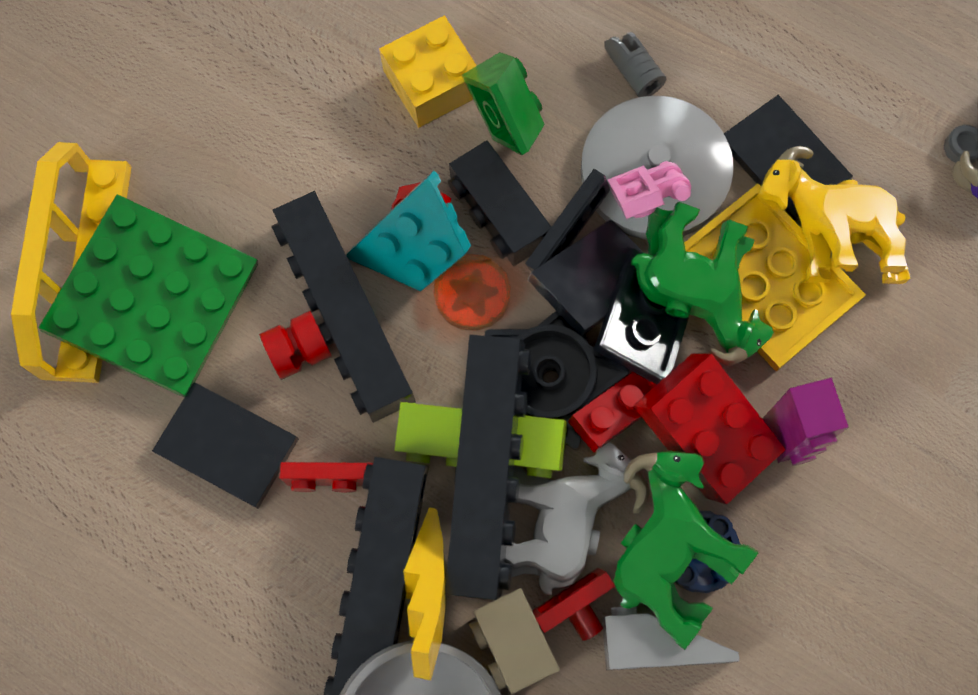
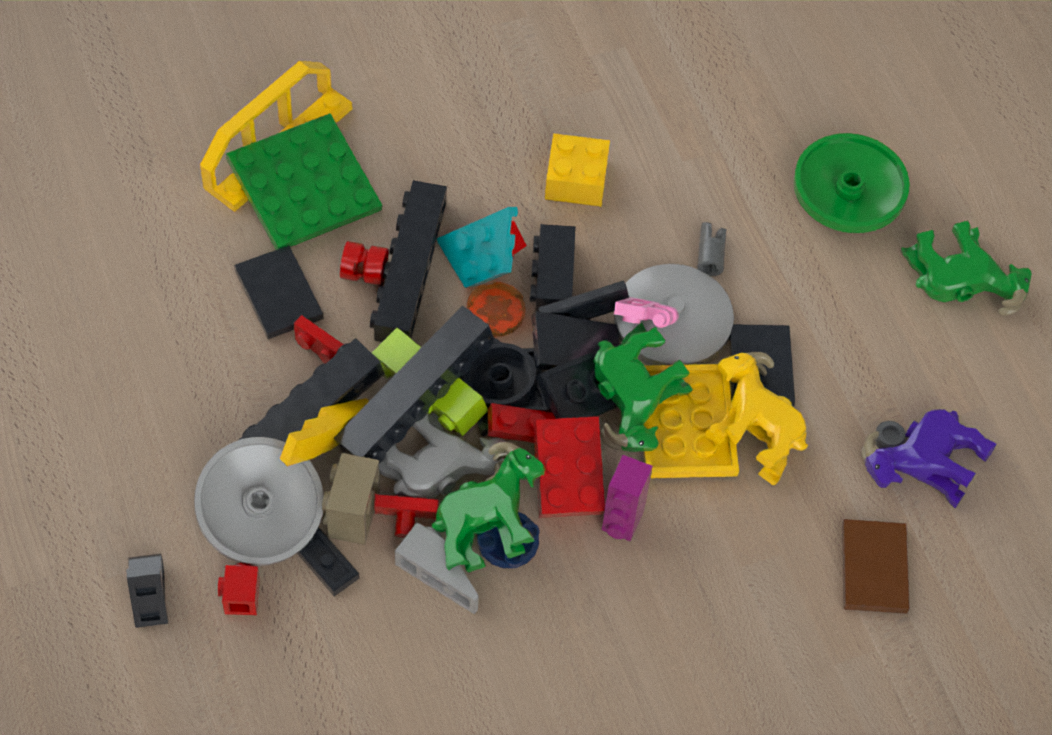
camera: 30 degrees right, 15 degrees down
green slope [462,52,545,155] -> none

